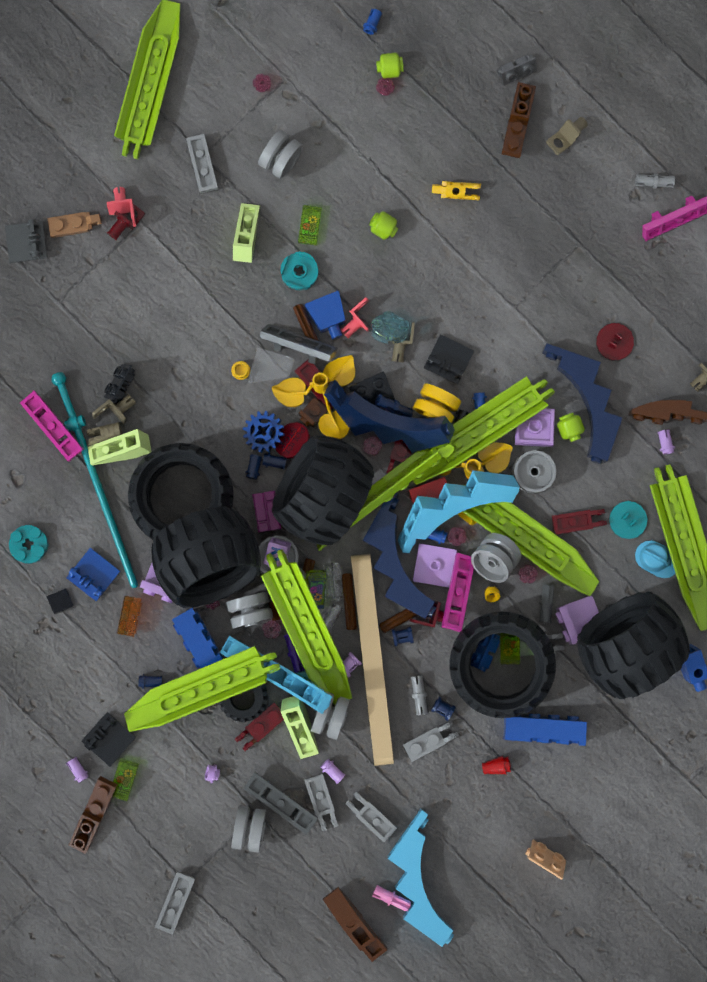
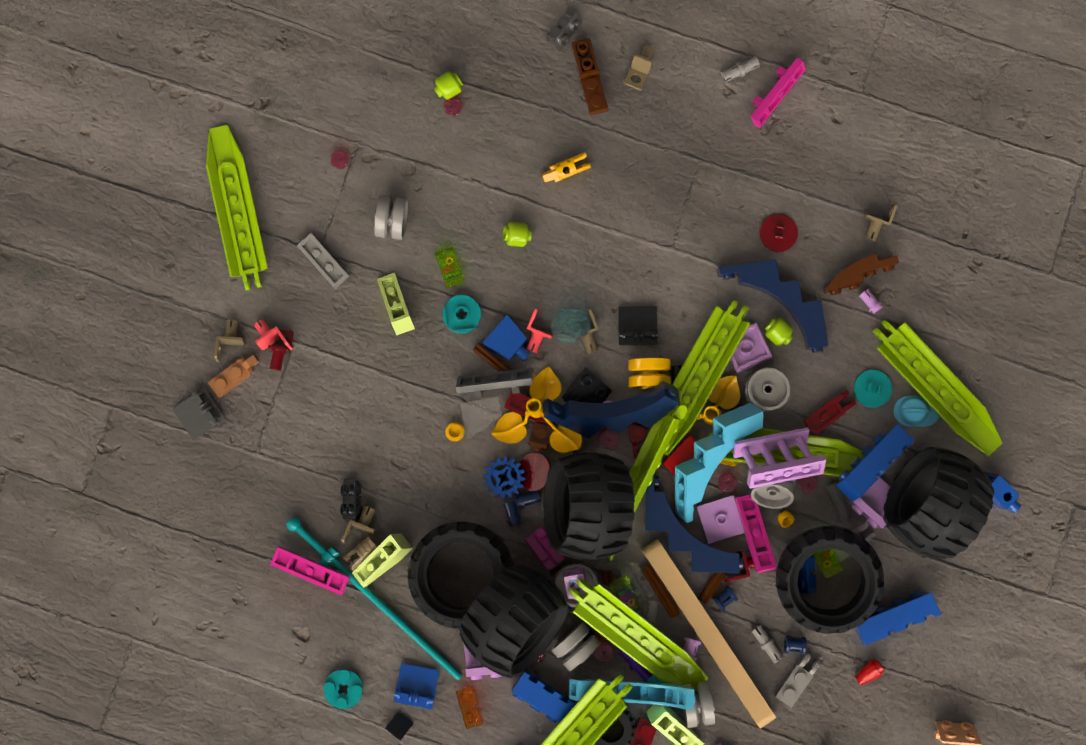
camera: 20 degrees left, 0 degrees up
blue pin [363,9,382,35] -> none
dark blue pin [375,394,413,417] -> none
blue pin [427,529,448,544] -> none
blue pin [472,392,487,410] -> none
none -> dark tan bracket [214,319,245,362]
none -> lavender fence [733,428,826,489]
none -> blue wedge [836,424,915,502]

